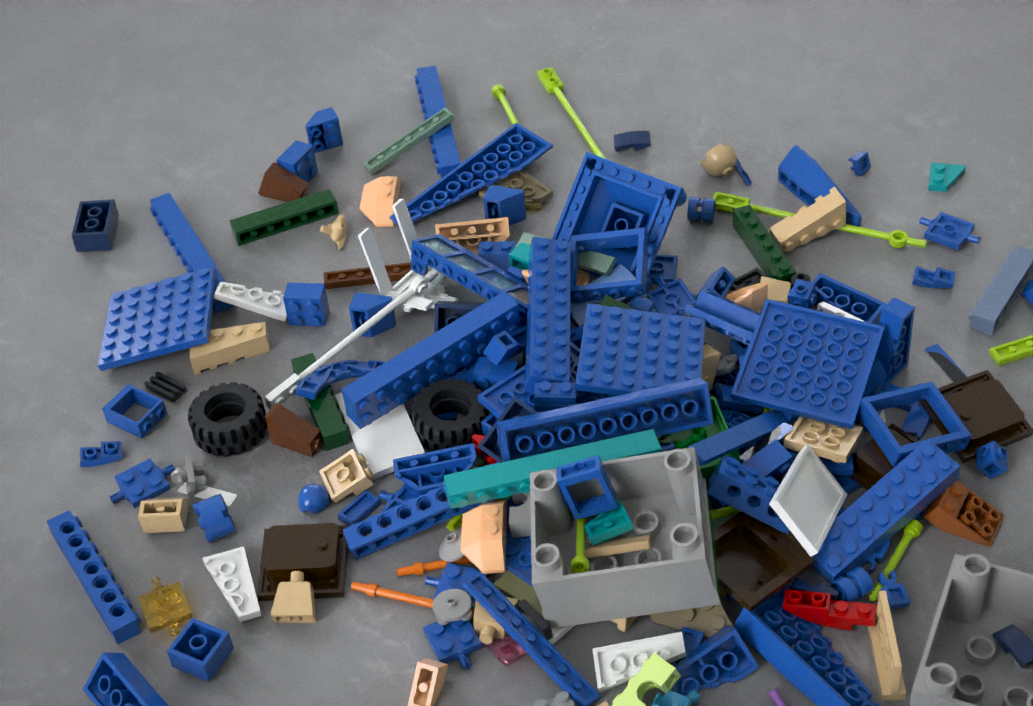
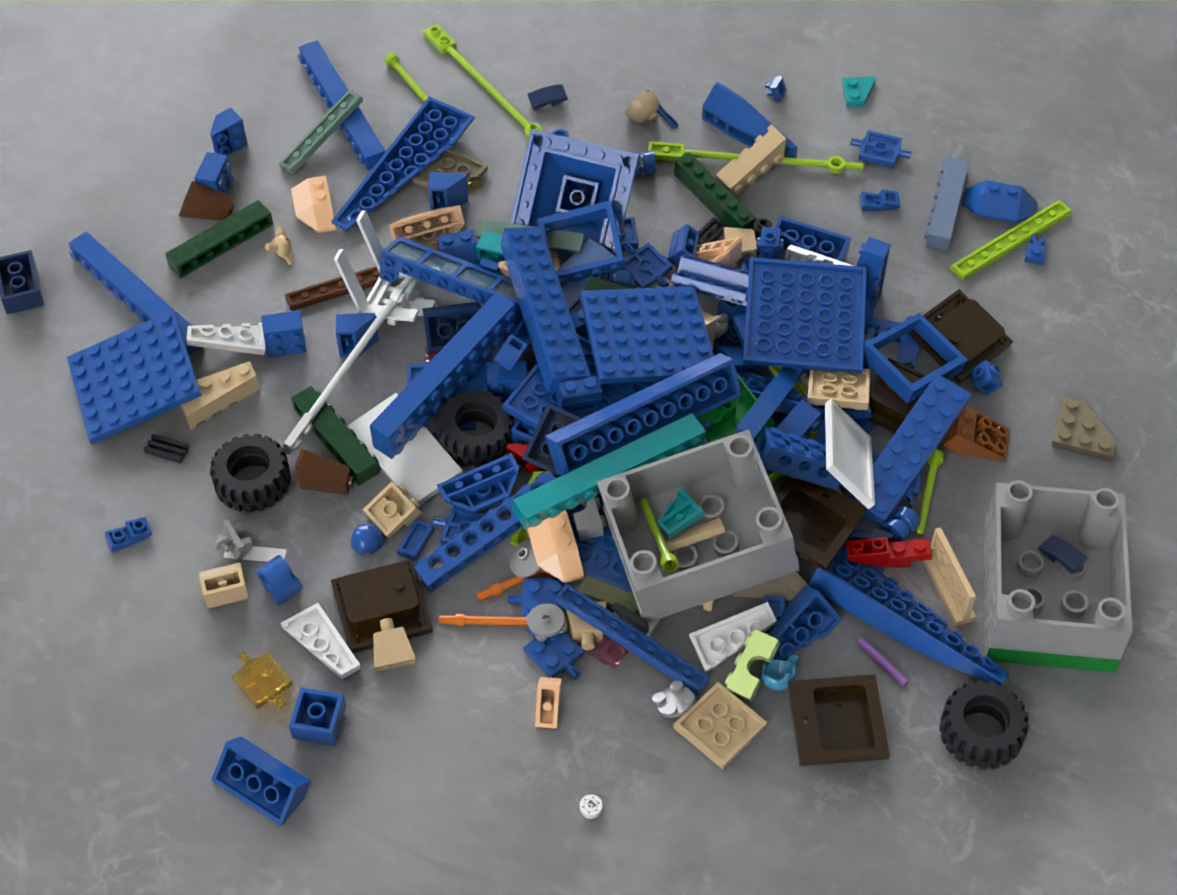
camera: 20 degrees left, 10 degrees up
blue brick [47,510,142,645] -> none
blue window [102,384,168,439] -> none
blue plate [109,458,175,508] -> none
blue tile [296,359,385,400] -> none
blue window [557,455,618,520] -> none
sticker [740,423,794,461] -> none
blue plate [878,570,911,609] -> none
black sticker [925,344,967,382] -> none

